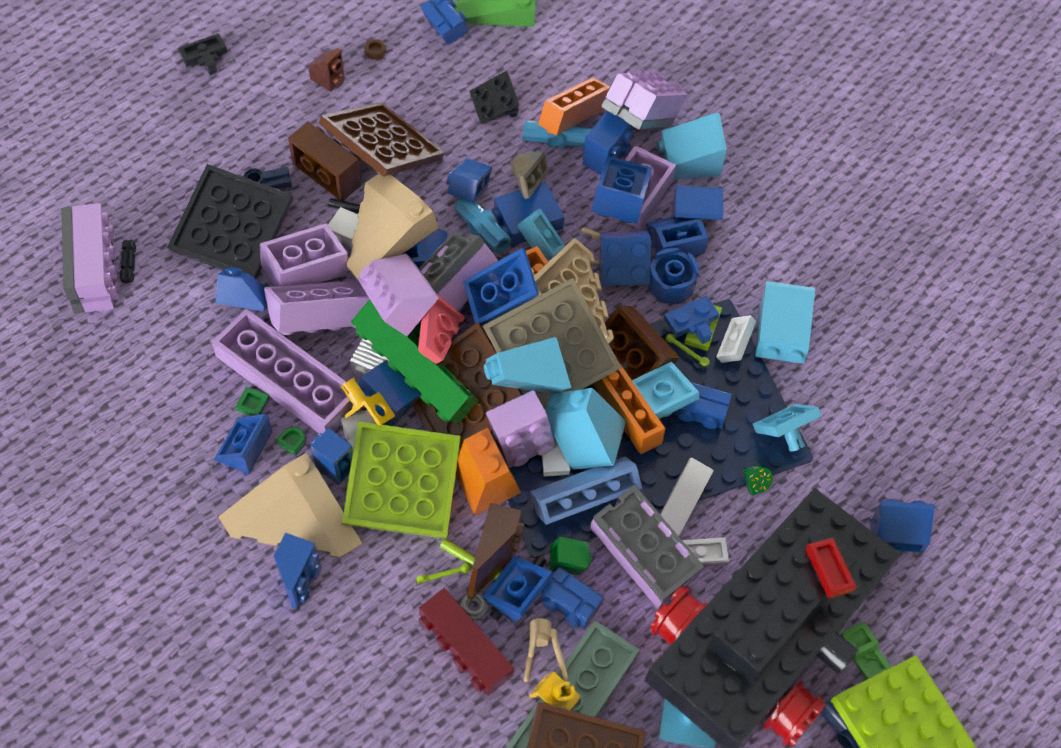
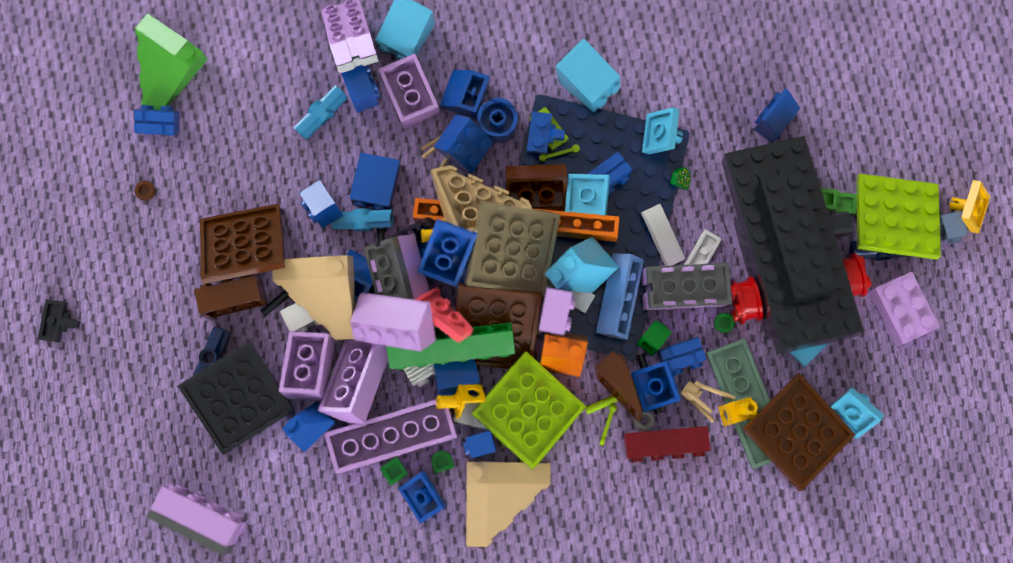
camera: 50 degrees left, 20 degrees up
black axle [119,239,136,283] -> none
blue slope [274,532,322,609] -> none
copper slope [308,48,345,92] -> none
black hinge [469,70,520,124] -> none
medium azure slope [484,337,571,394] -> none
dark tan slope [511,151,549,199] -> none
medium azure slope [517,209,565,261] -> none
orange brick [538,77,611,135] -> none
blue slope [591,156,653,223] -> none
blue slope [672,186,723,220] -> none
white plate [716,315,756,363] -> none
red tile [806,538,856,598] -> none
none -> green tile [713,312,735,333]

